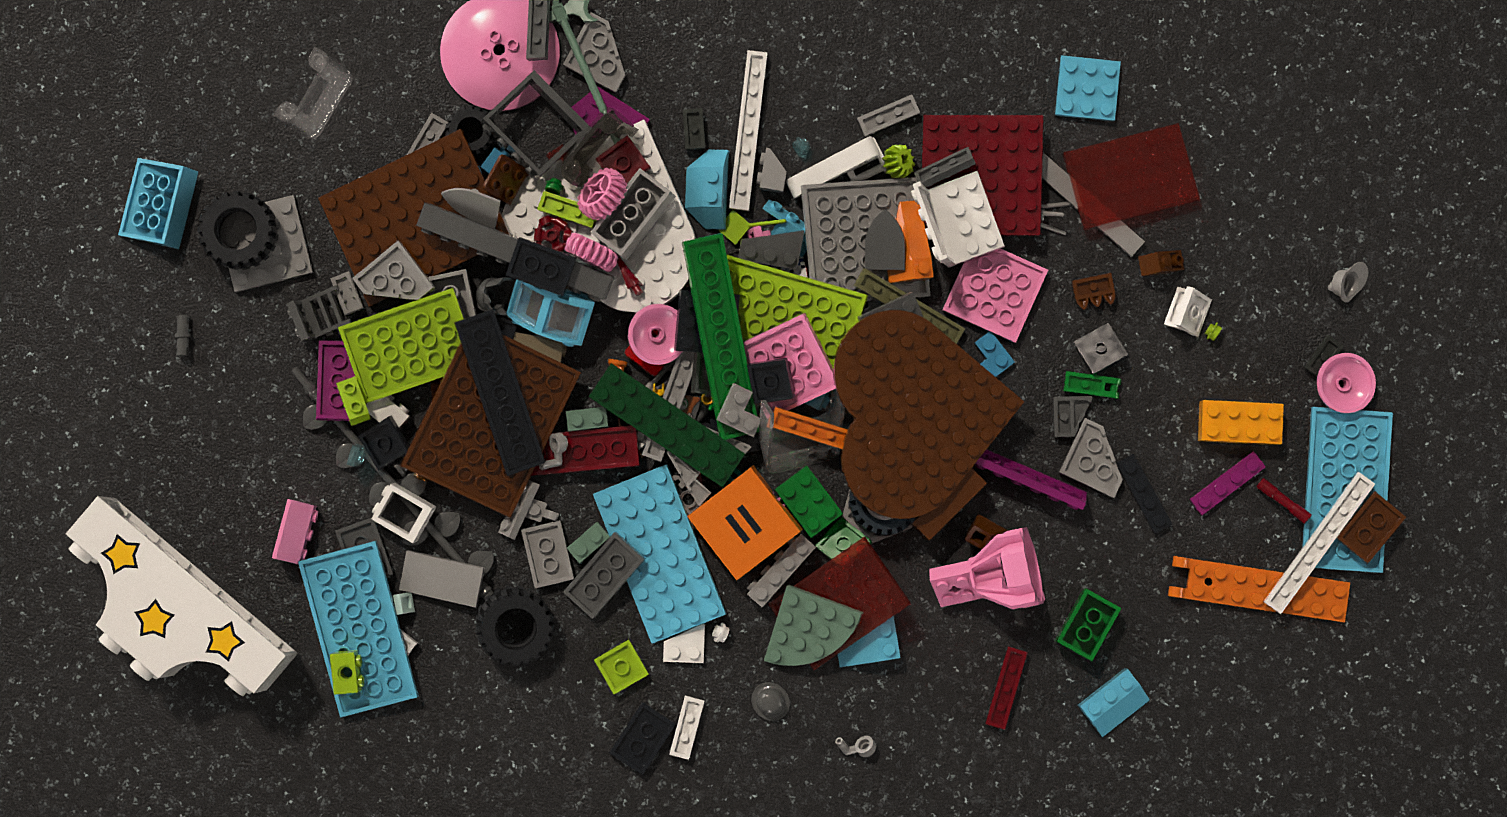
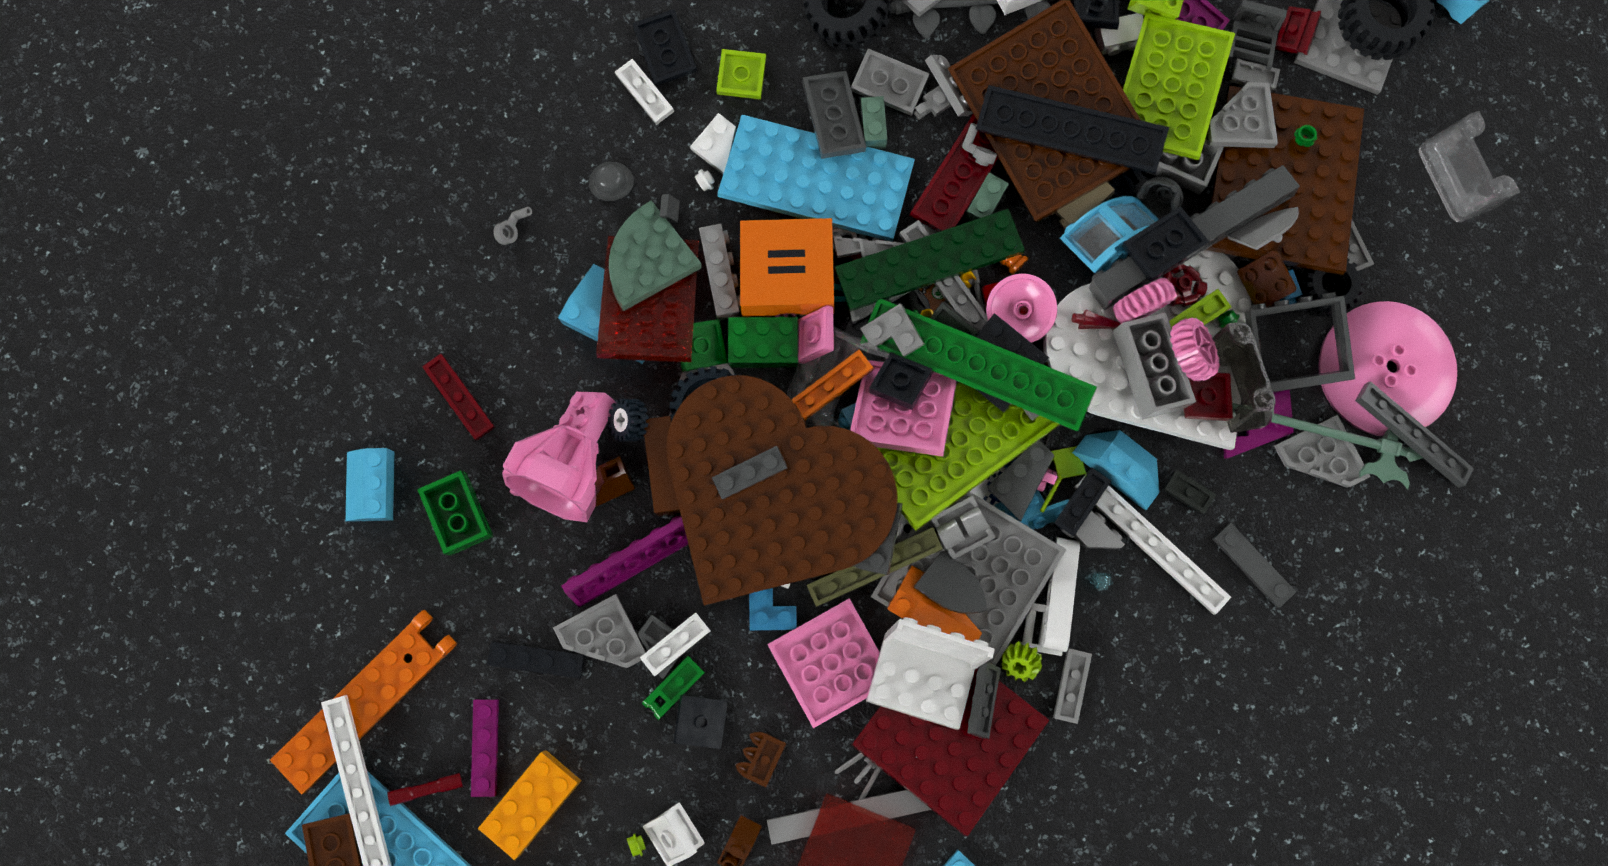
camera: 130 degrees right, 5 degrees down
none -> black wheel [608,399,649,441]
none -> white plate [640,613,711,676]
none -> dark grey tile [660,194,680,223]
none -> dark grey plate [712,446,788,500]
none -> bright pink tile [798,305,834,364]
none -> light grey plate [932,495,995,559]
none -> black plate [1053,468,1111,538]
none -> dark grey plate [1212,523,1296,608]
none -> dark red plate [1275,6,1322,55]
none -> green plate [1294,125,1317,147]

